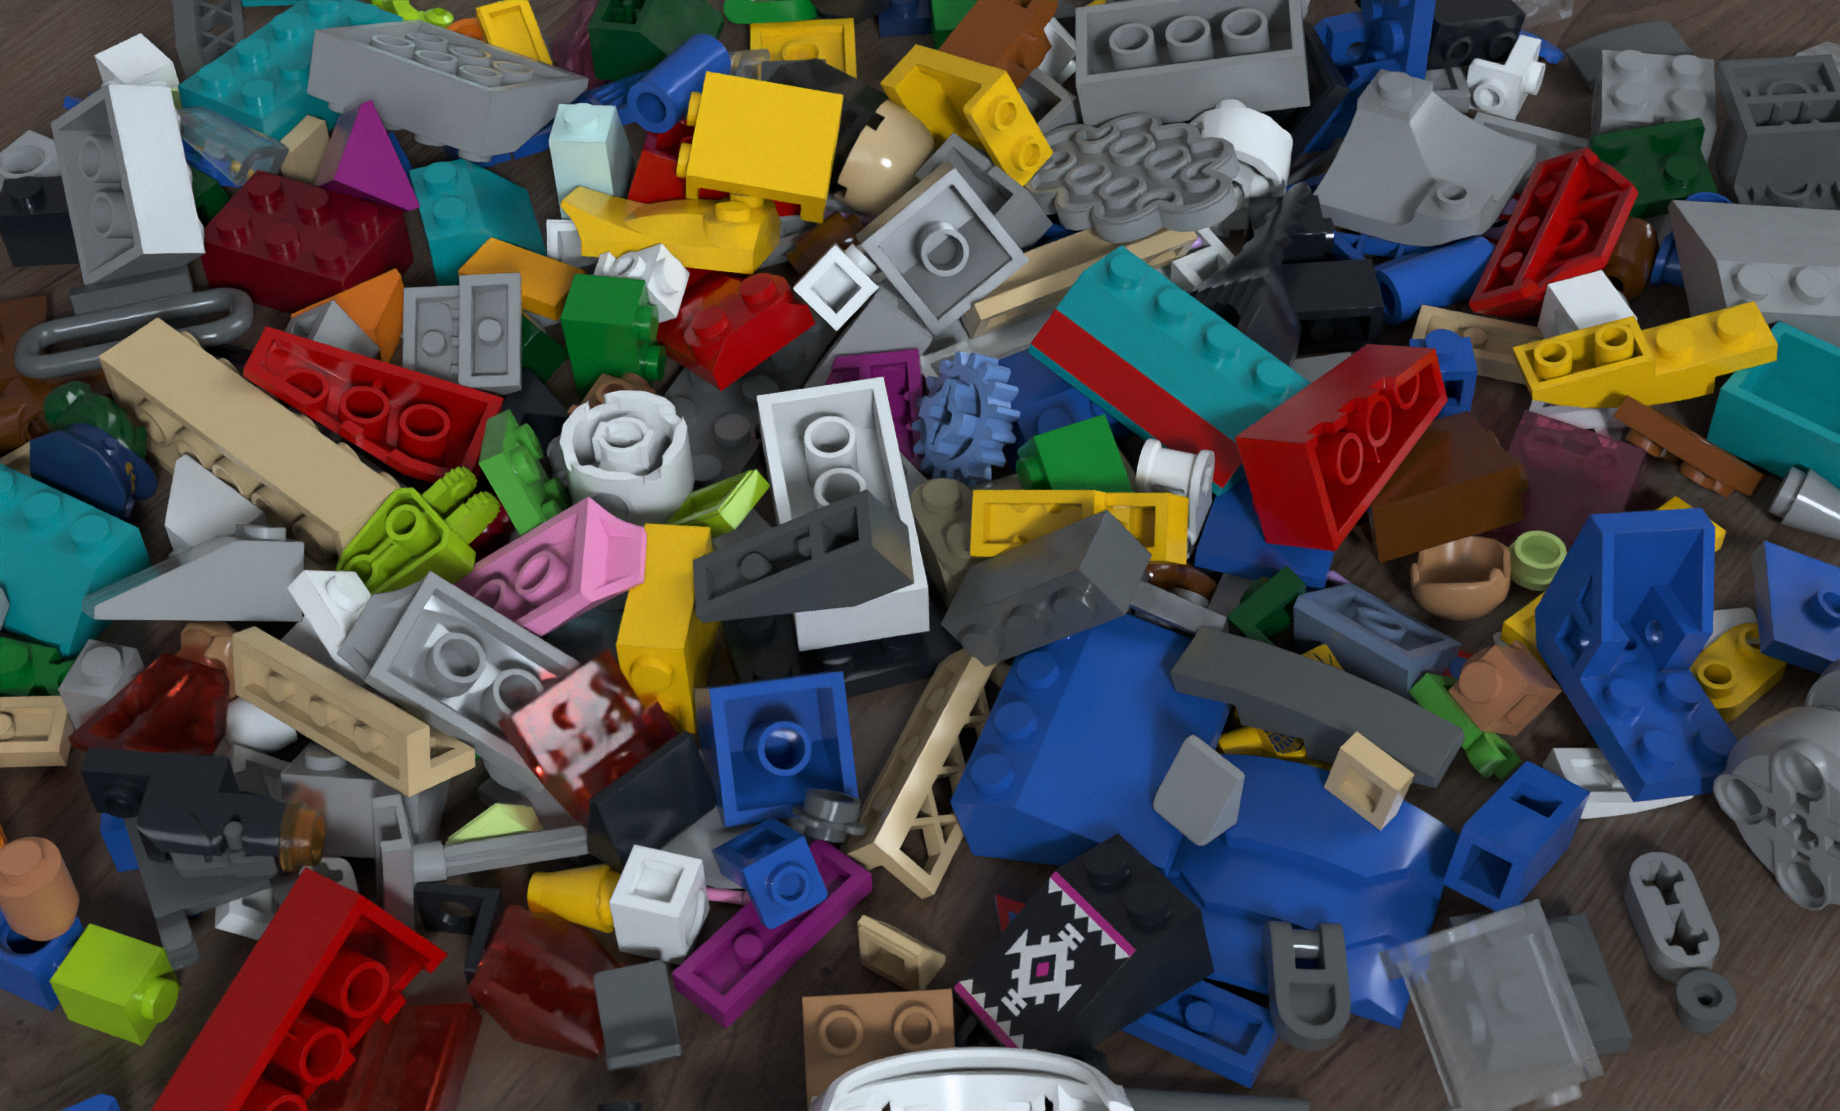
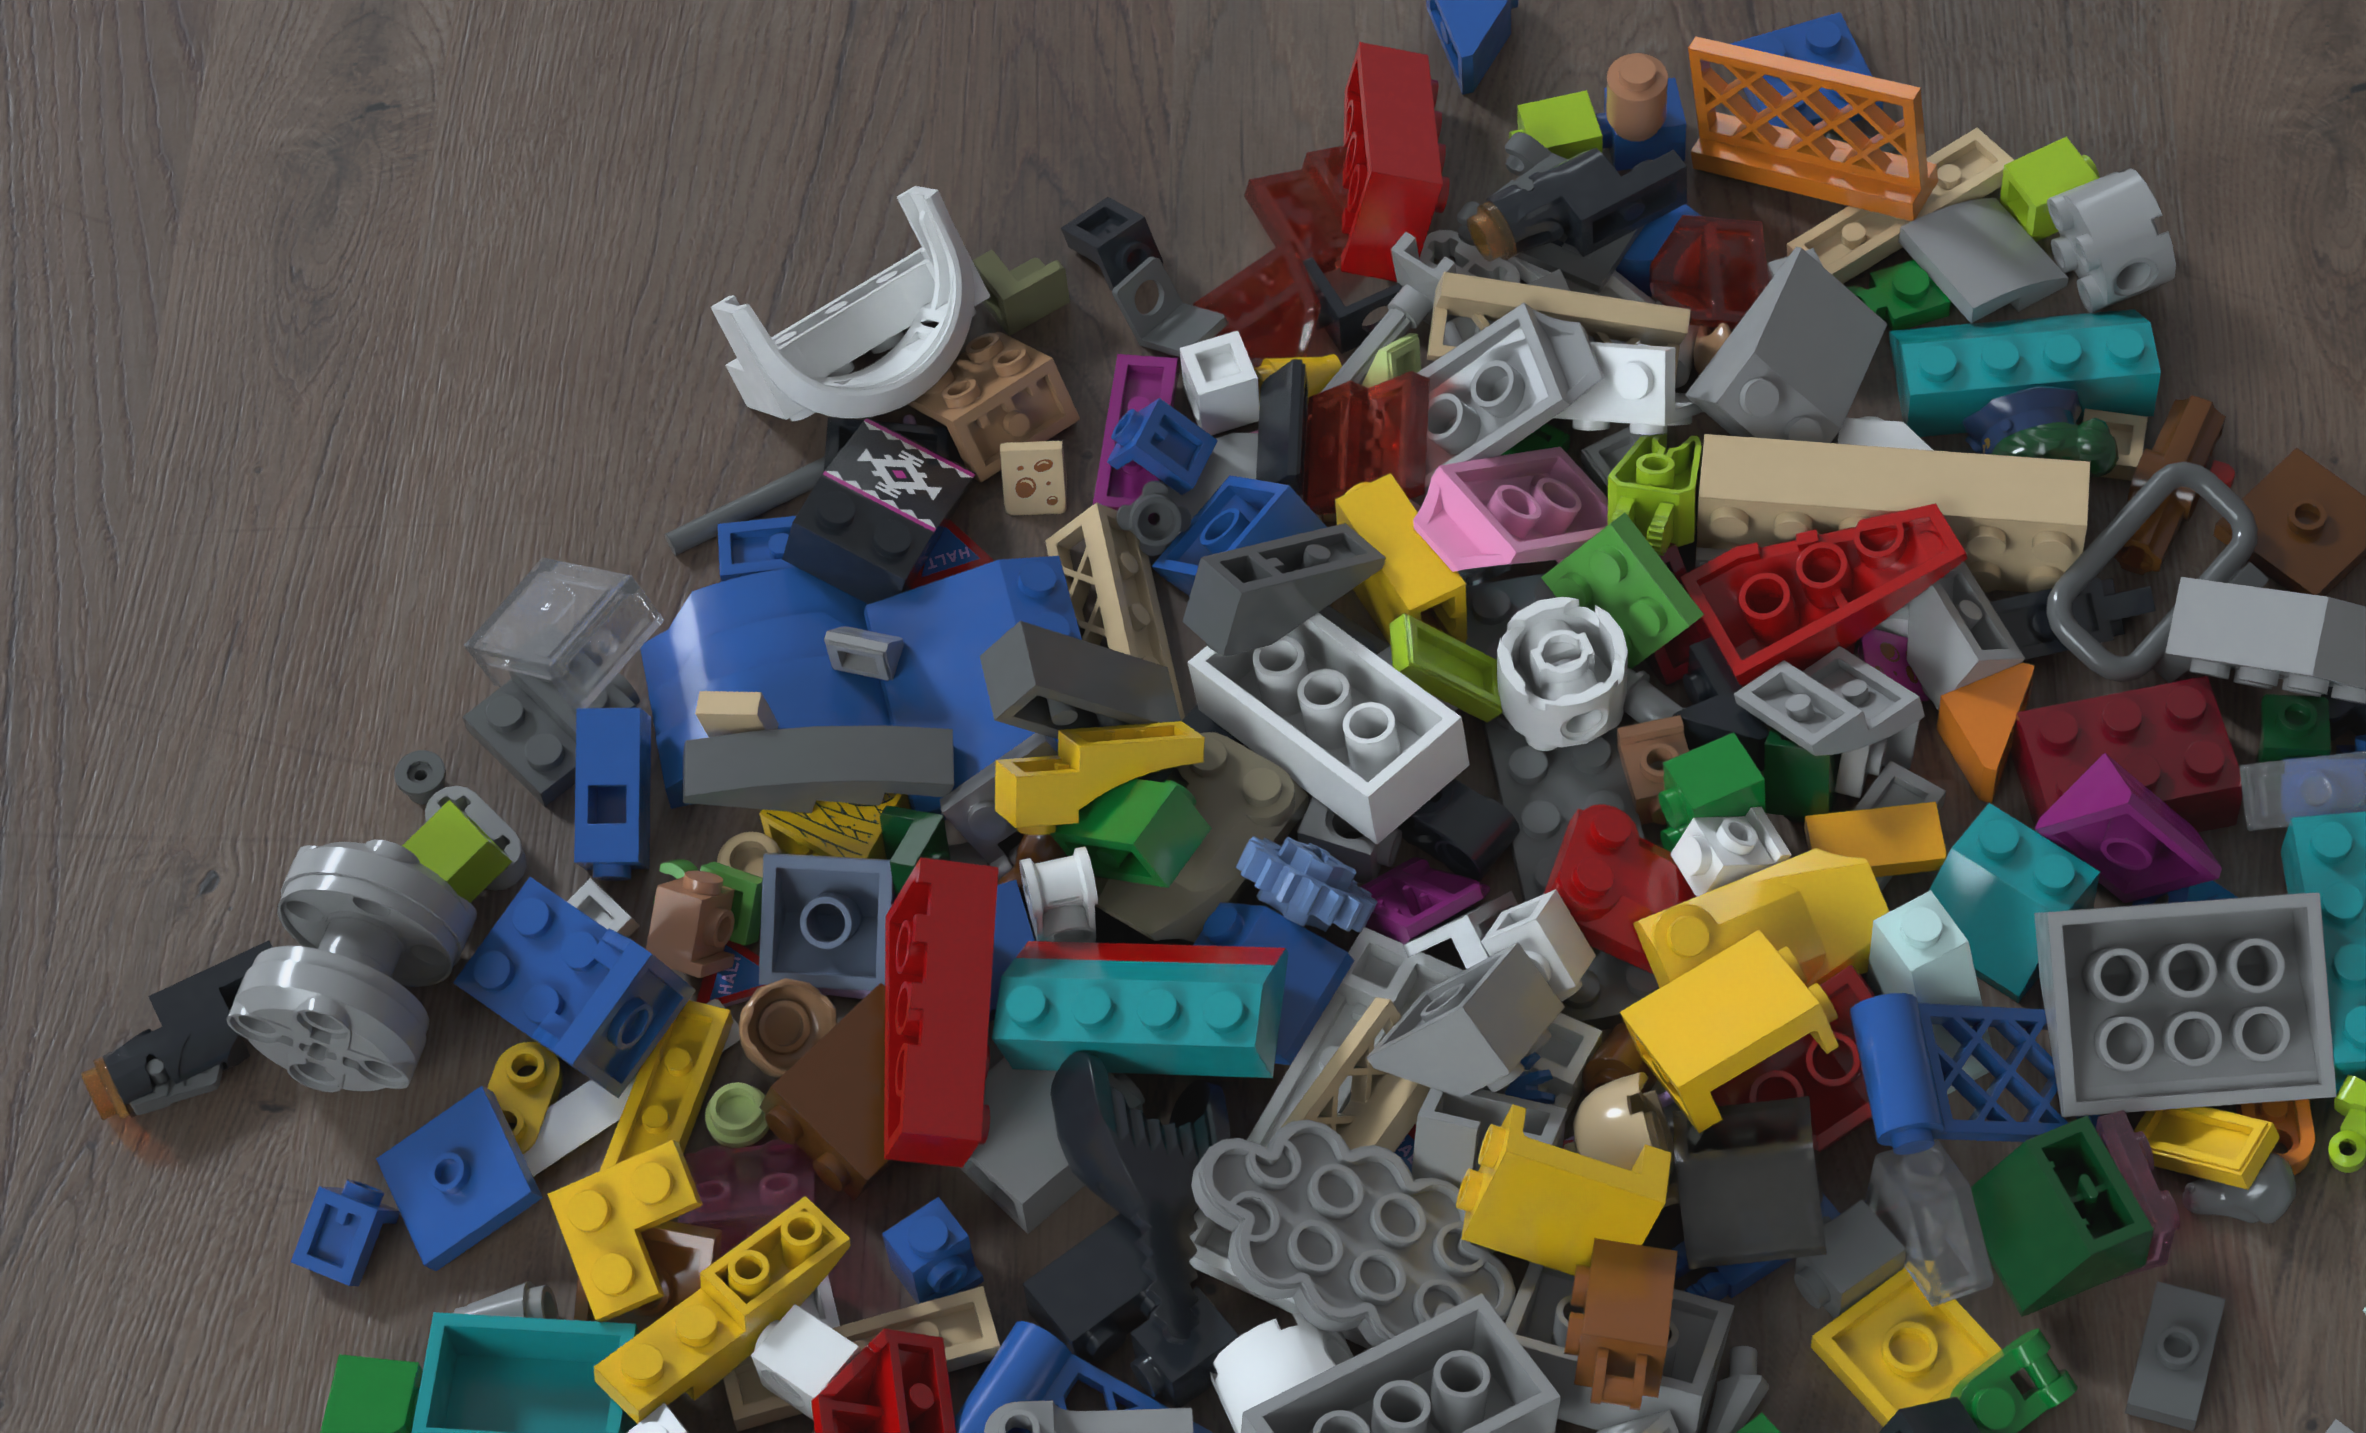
camera: 150 degrees right, 10 degrees up
tan tile [274,115,330,185] -> none
dark grey plate [1262,921,1351,1052] -> none
none -> lime brick [402,800,513,903]
none -> yellow plate [547,1139,703,1322]

